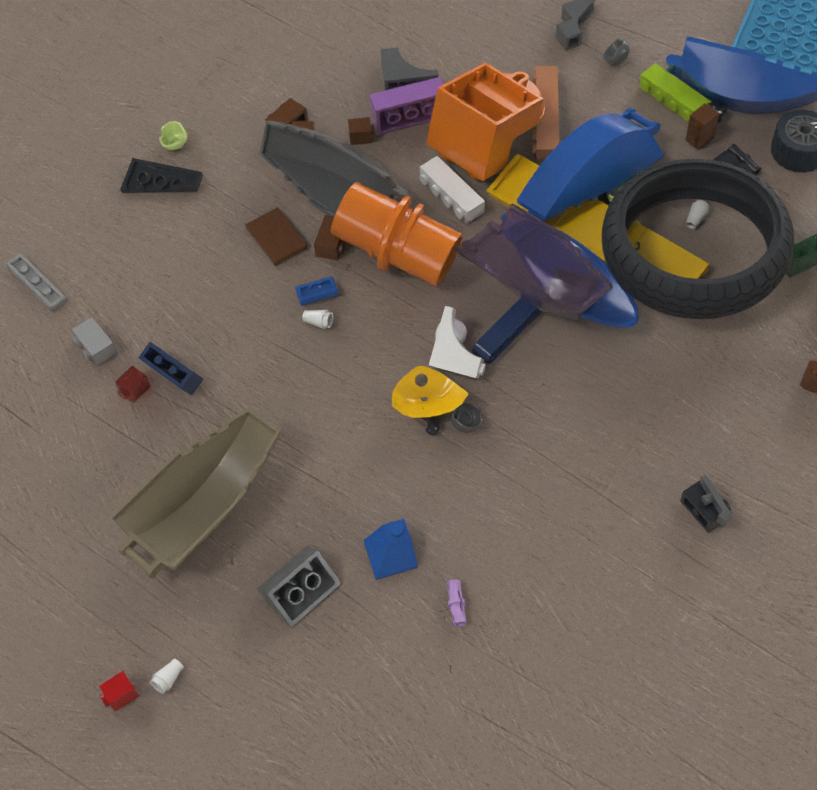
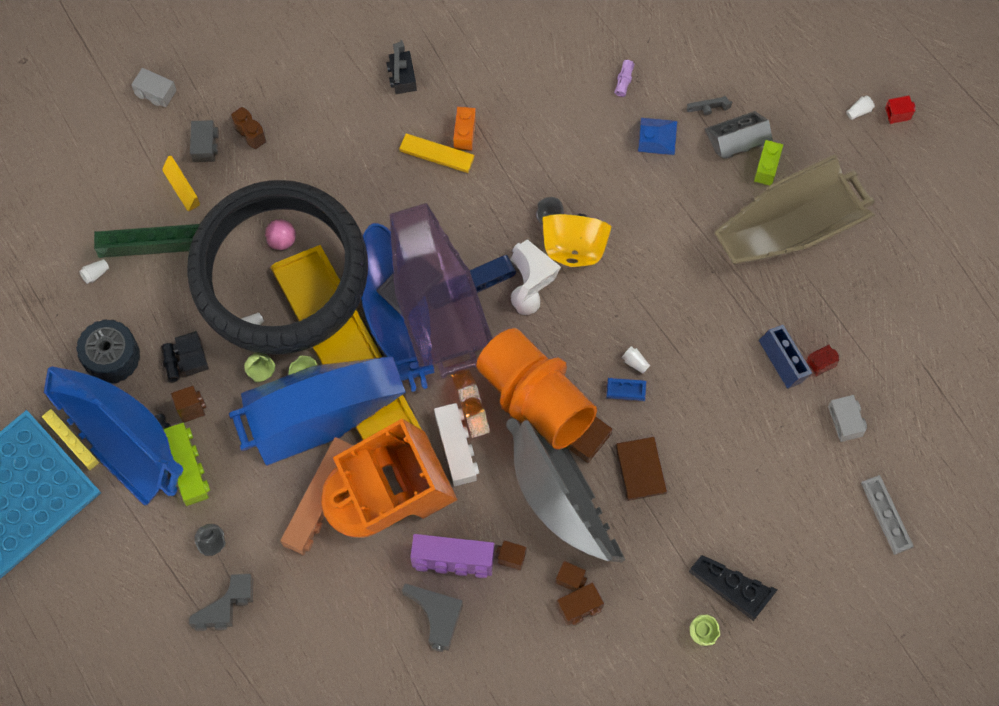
camera: 160 degrees left, 10 degrees up
none -> yellow tile [399,133,475,173]
none -> clear orange arch [451,370,491,438]
none -> orange brick [453,107,476,151]
none -> dark grey piece [687,96,732,115]
none -> lime brick [754,140,784,186]

